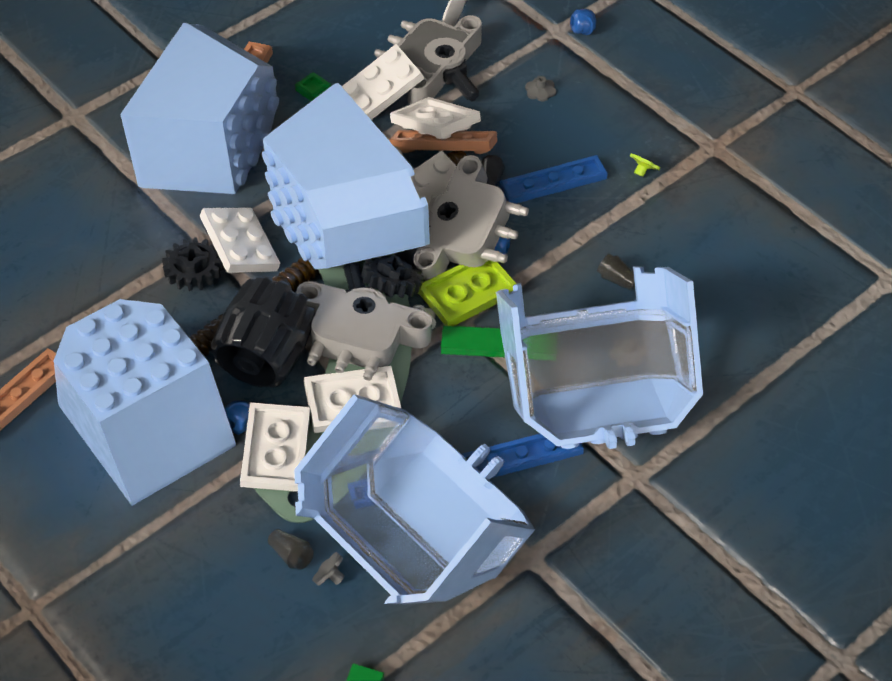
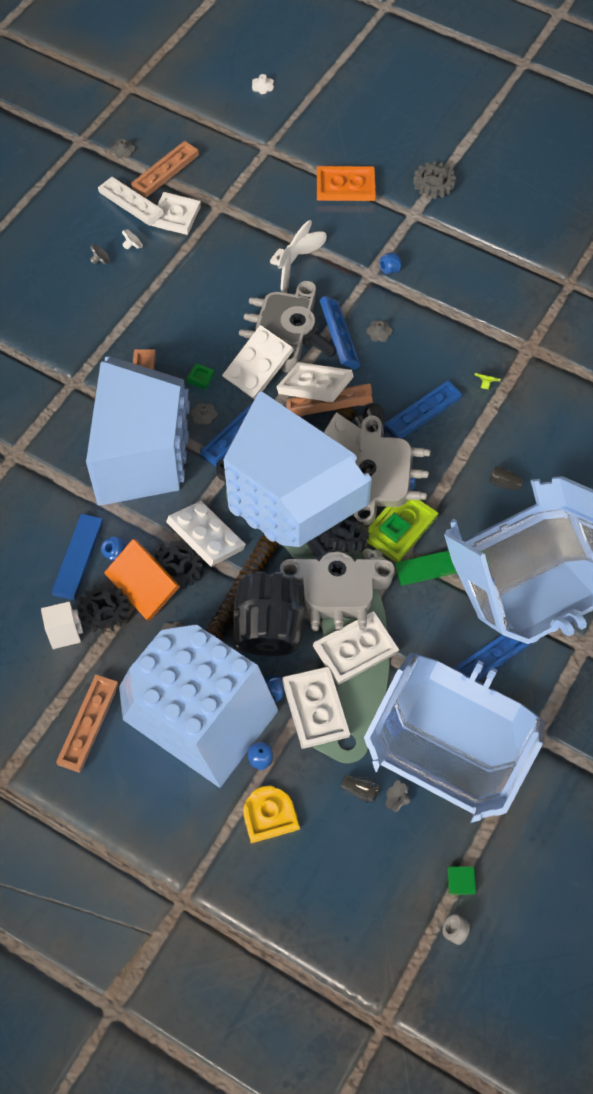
camera: 20 degrees left, 10 degrees up
none -> white brick [41,602,83,649]
none -> blue tile [52,514,103,601]
none -> black gear [77,583,130,634]
none -> blue piece [101,536,127,561]
none -> orange tile [104,539,180,621]
none -> yellow tile [243,786,300,843]
none -> blue piece [248,742,273,771]
none -> blue tile [319,296,360,370]
none -> green tile [379,512,412,544]

